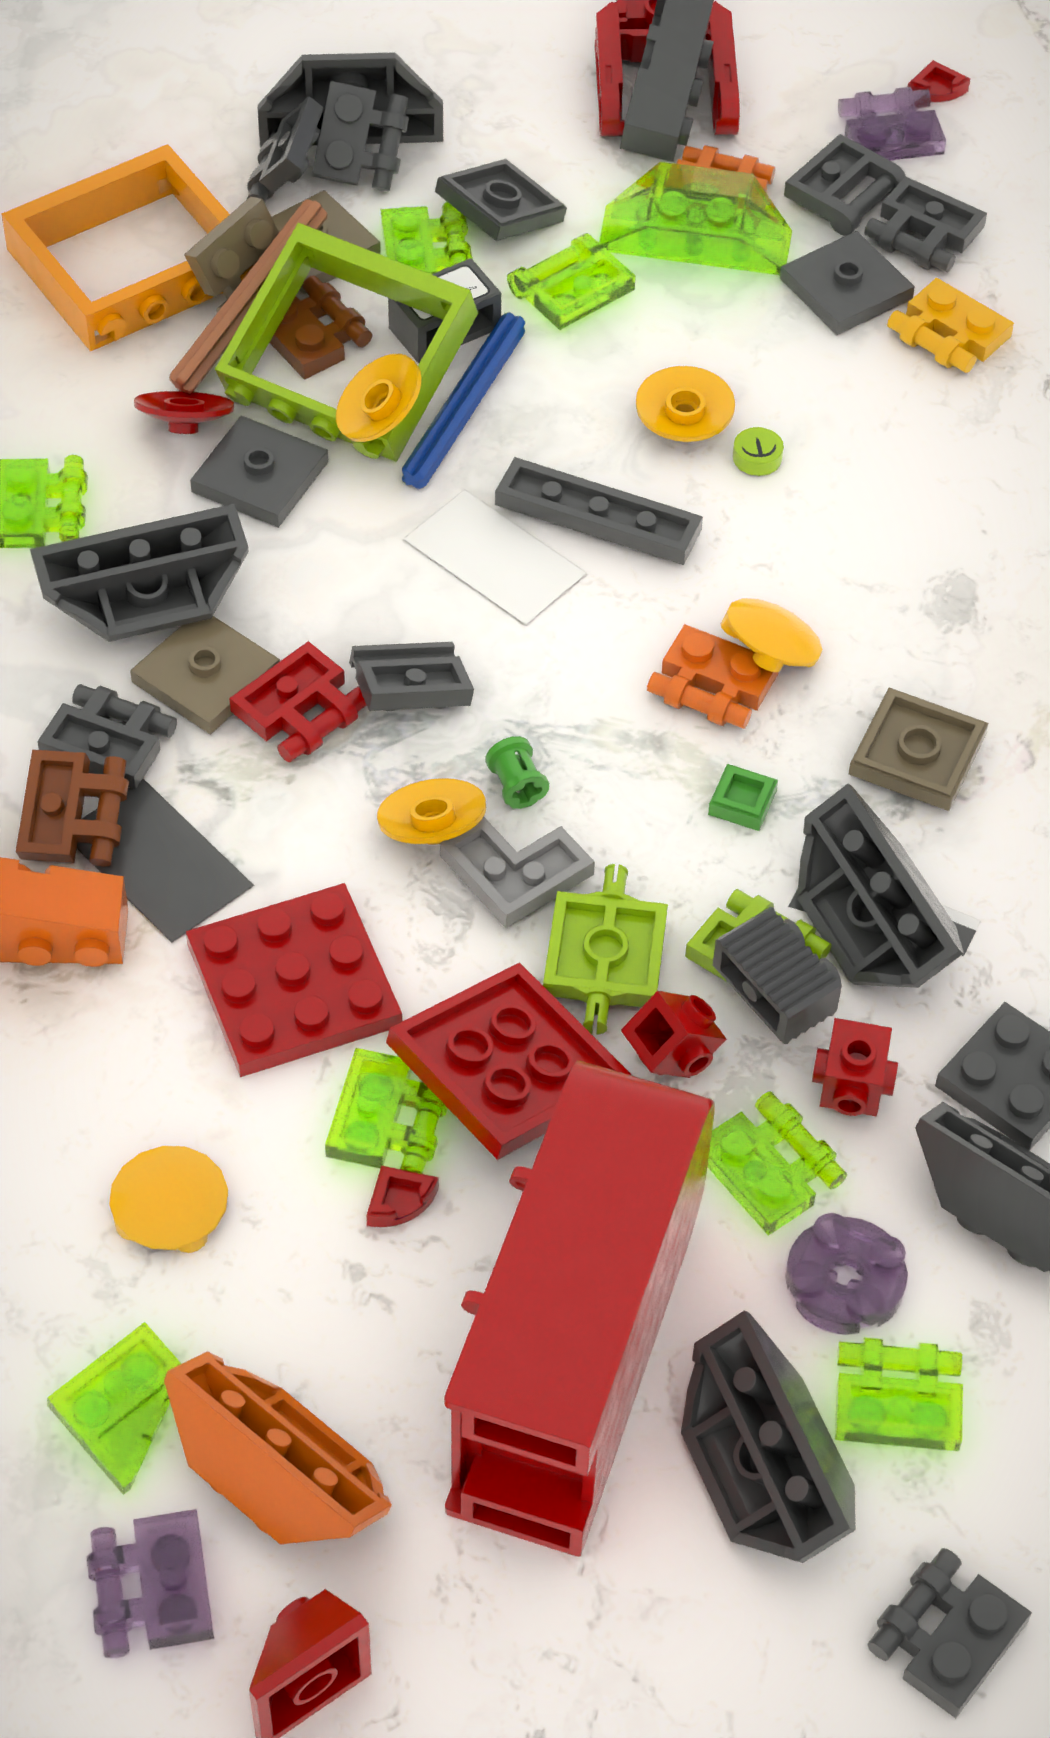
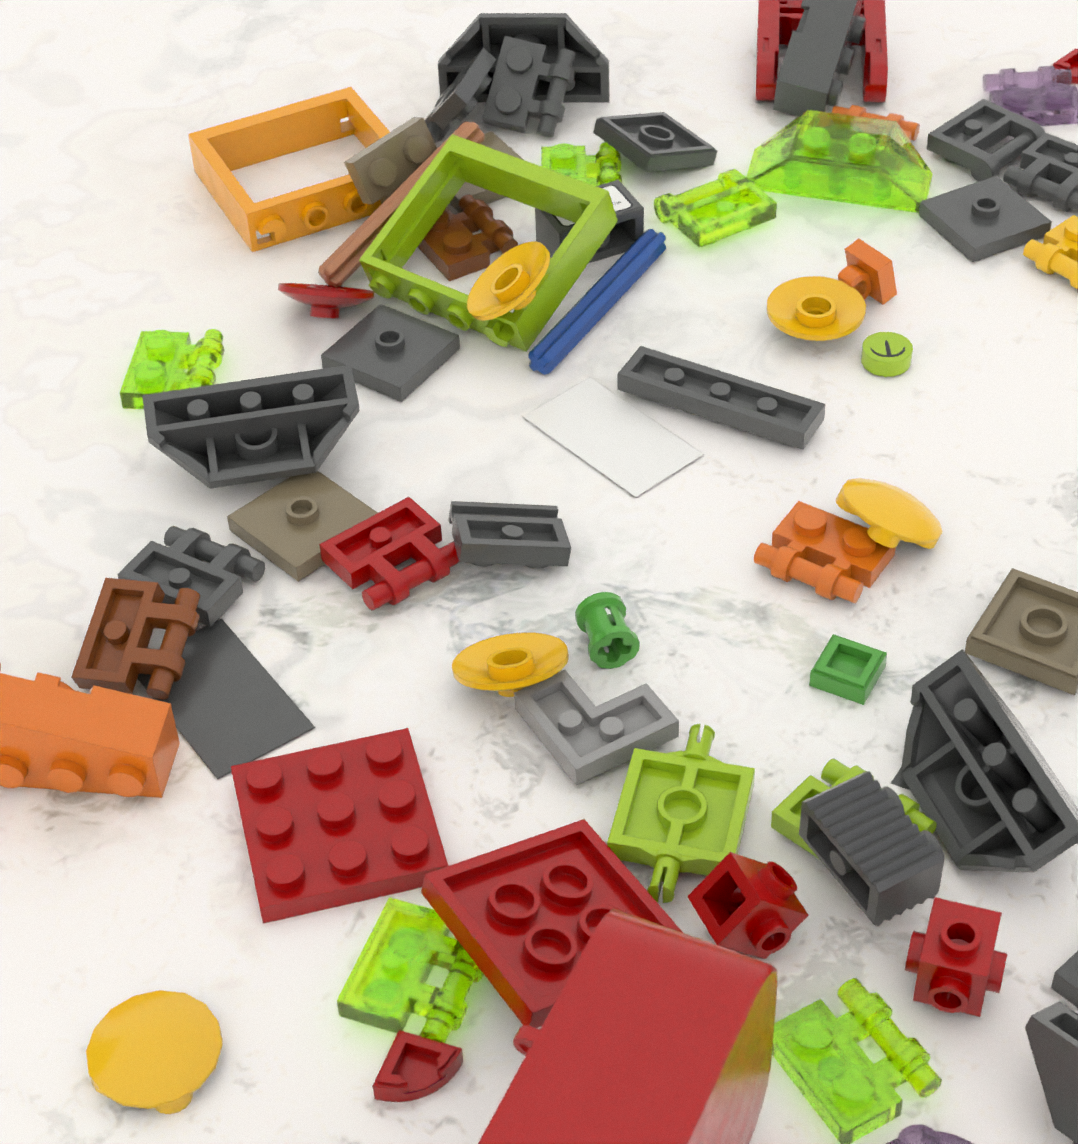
camera: 10 degrees right, 10 degrees down
none -> orange tile [838,238,897,305]

